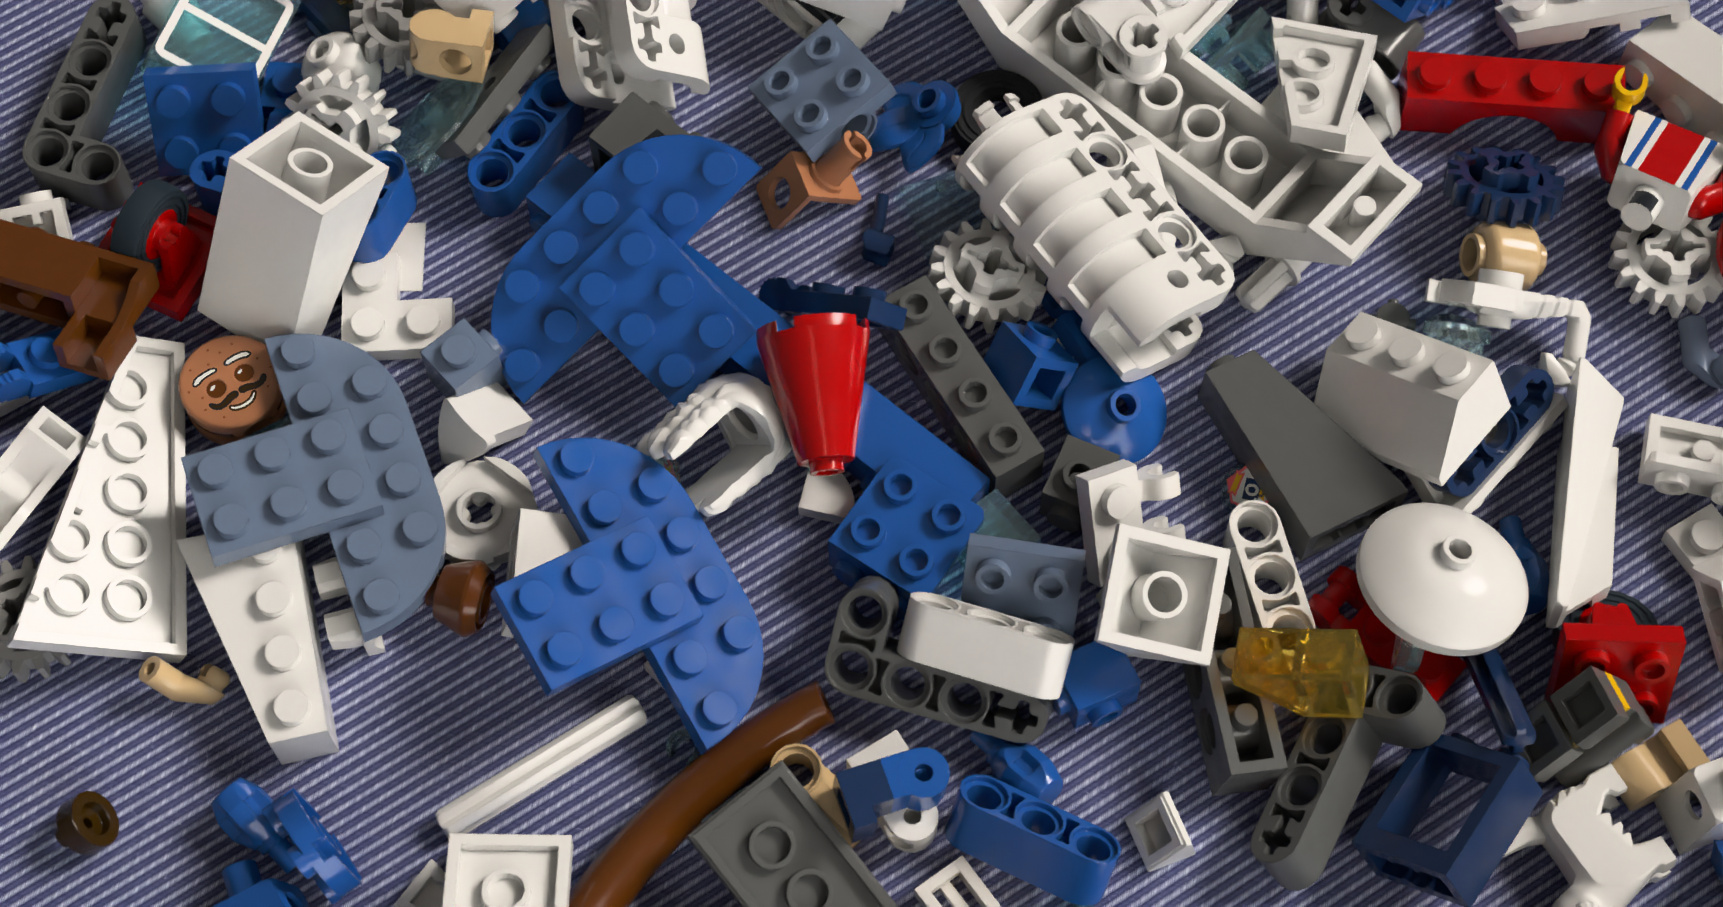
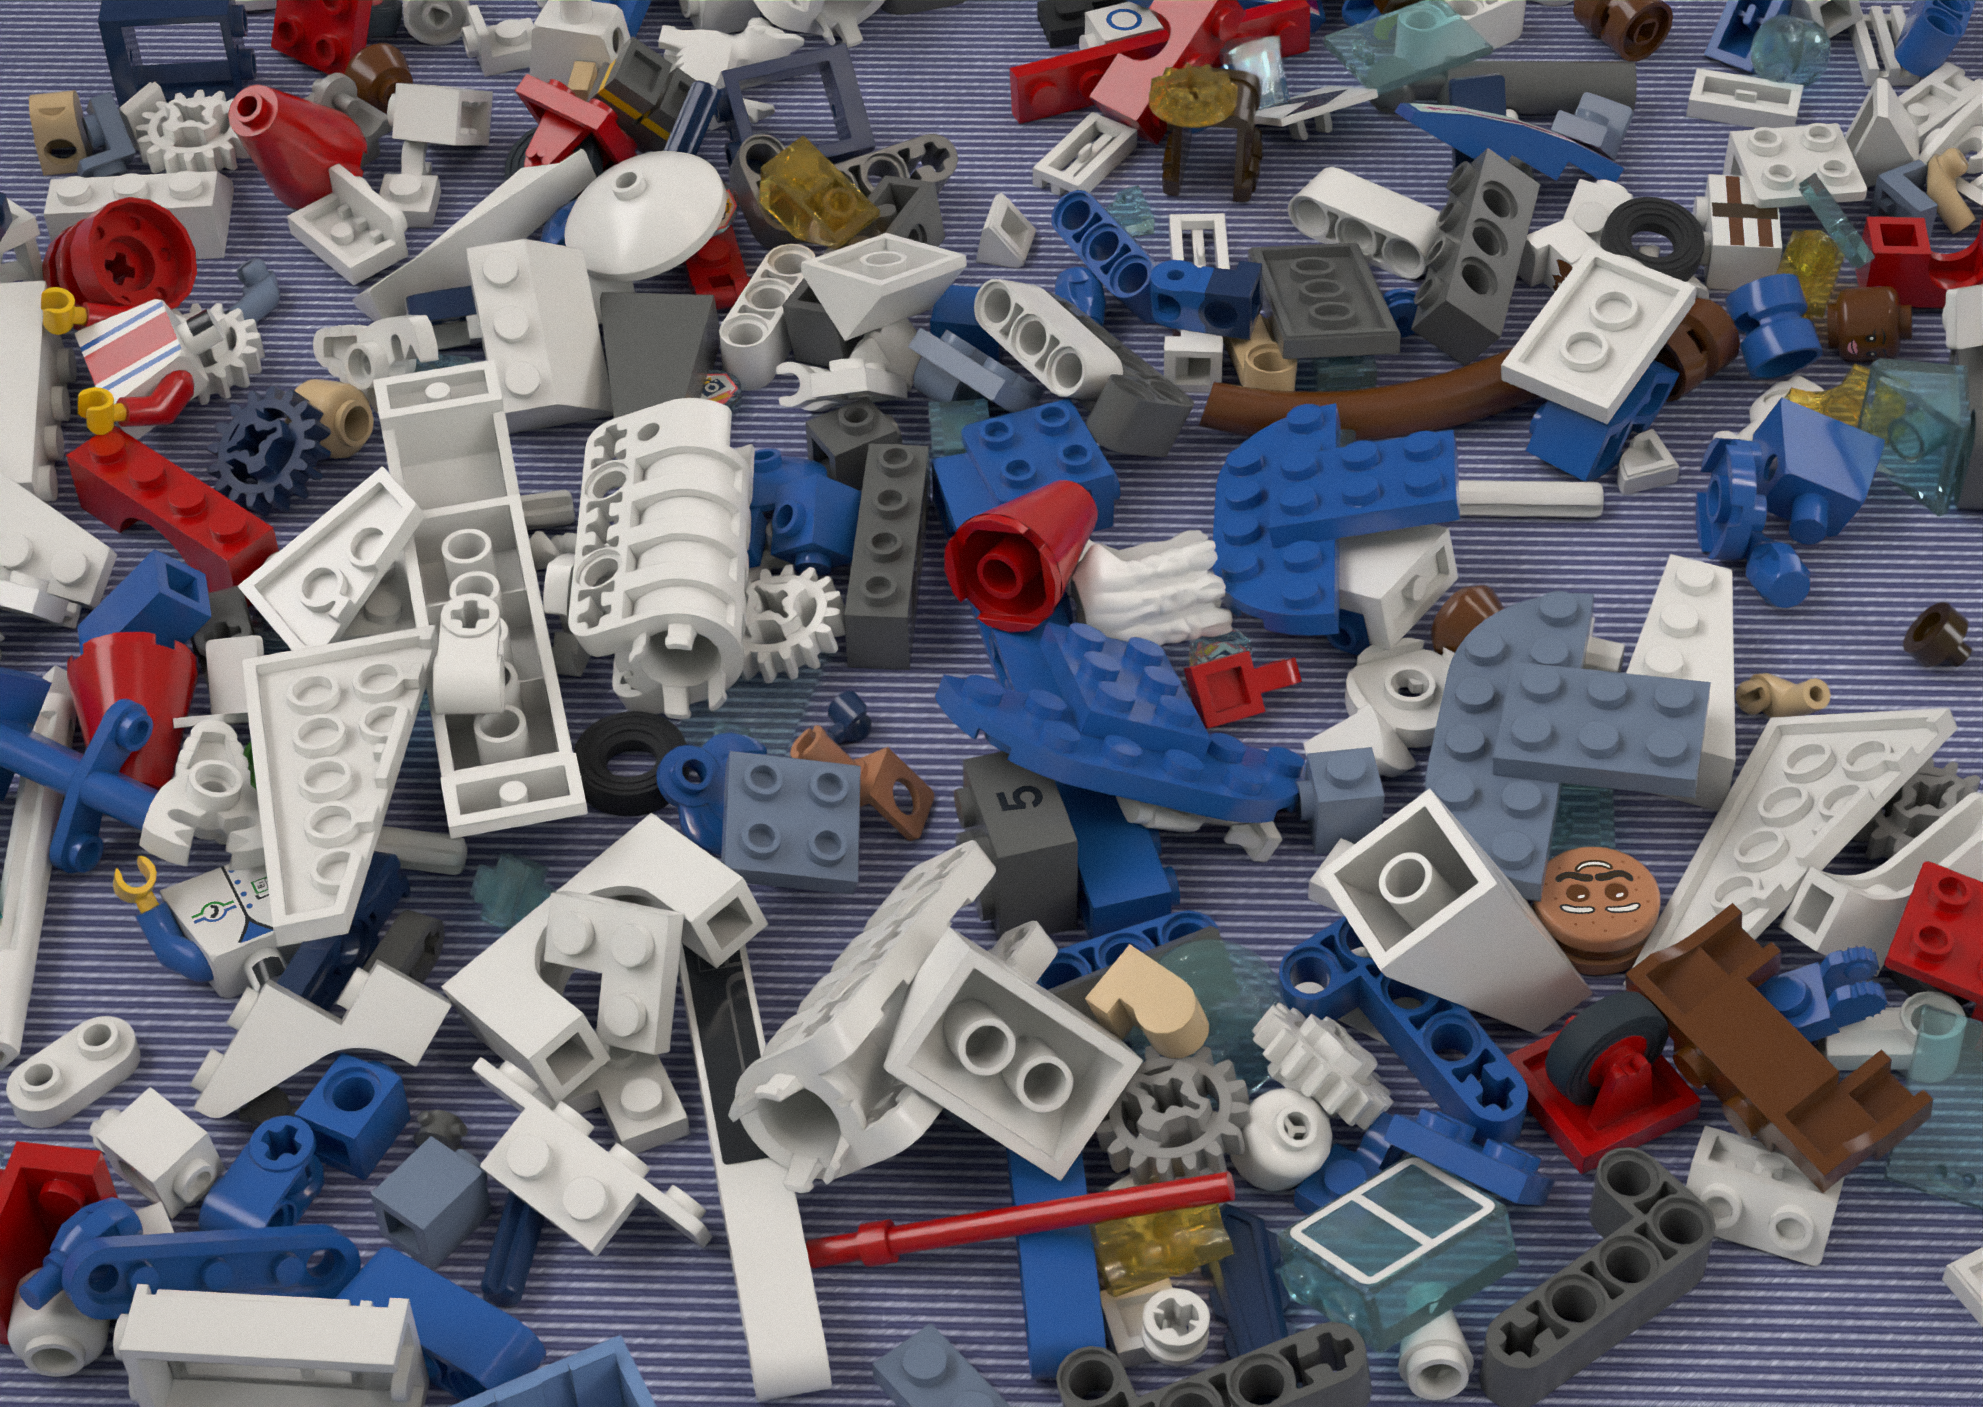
camera: 145 degrees left, 20 degrees down
dark blue hinge [758,277,907,331] -> none
none -> red plate [1183,651,1302,729]

